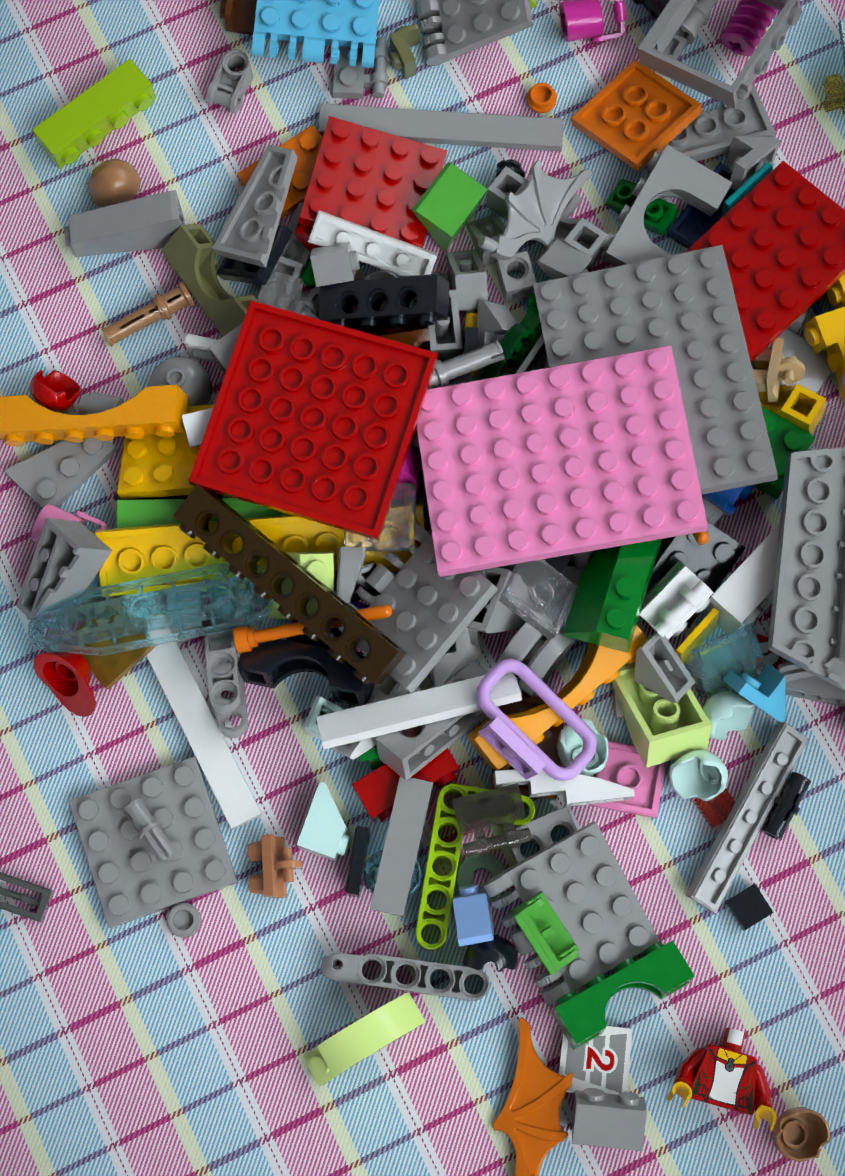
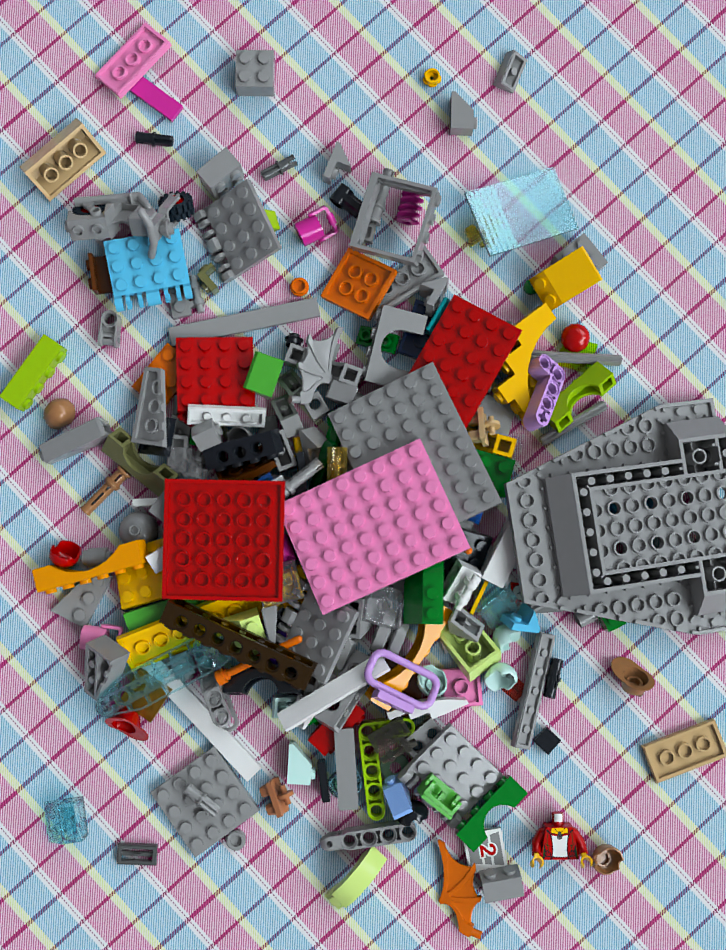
camera: 20 degrees left, 10 degrees up
none -> clear yellow hips [327,447,348,481]

